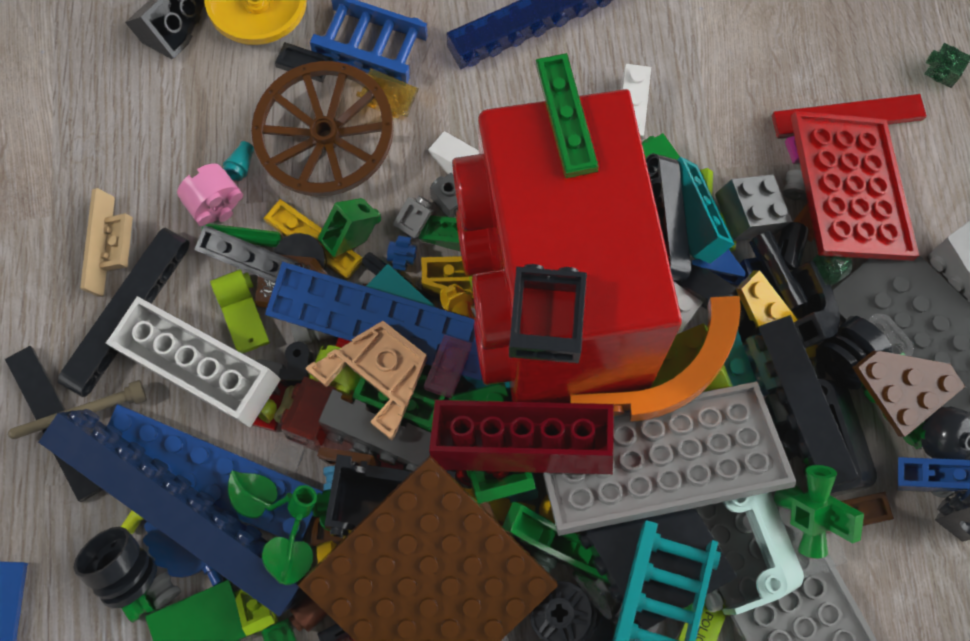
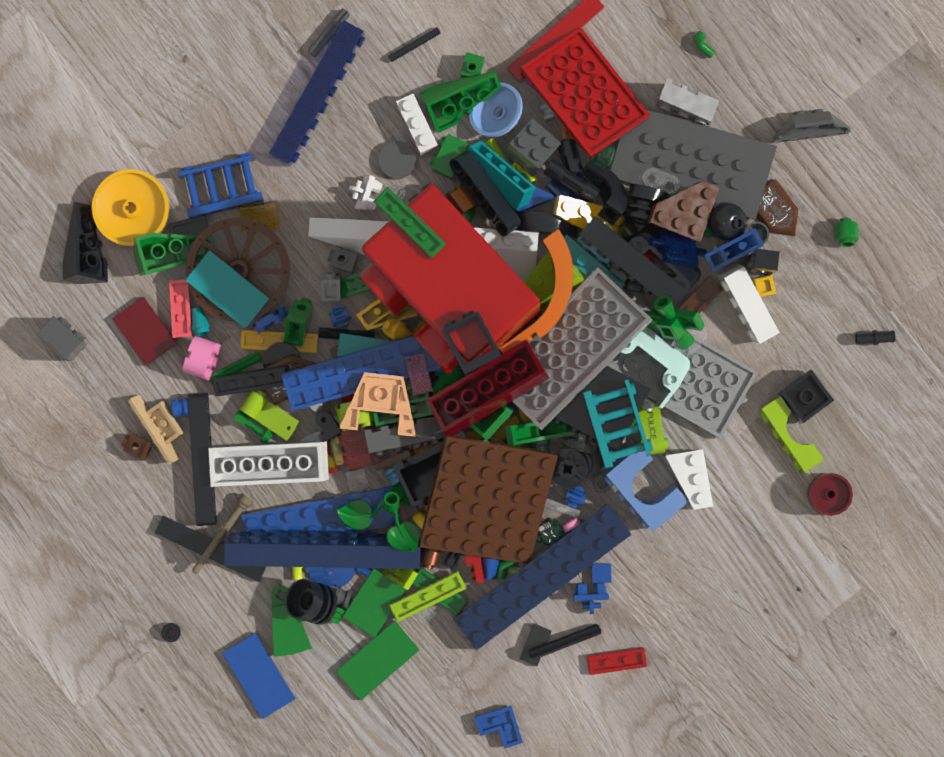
camera: 35 degrees left, 15 degrees up
none -> dark grey brick [38,316,87,361]
none -> dark red tile [112,297,177,366]
none -> reddish brown brick [121,434,153,461]
none -> green wedge [134,233,215,276]
none -> coral plate [169,279,192,338]
none -> blue wheel [172,397,189,418]
none -> teal tile [186,250,270,329]
none -> green hinge [234,410,273,444]
none -> blue plate [252,305,288,334]
none -> green piece [271,585,312,657]
none -> black bar [388,27,441,62]
none -> green wedge [420,71,502,133]
none -> green brick [460,52,485,78]
none -> light blue dish [469,82,523,138]
none -> clear blue plate [648,227,707,268]
none -> white wedge [716,262,780,344]
none -> yellow tile [753,275,776,297]

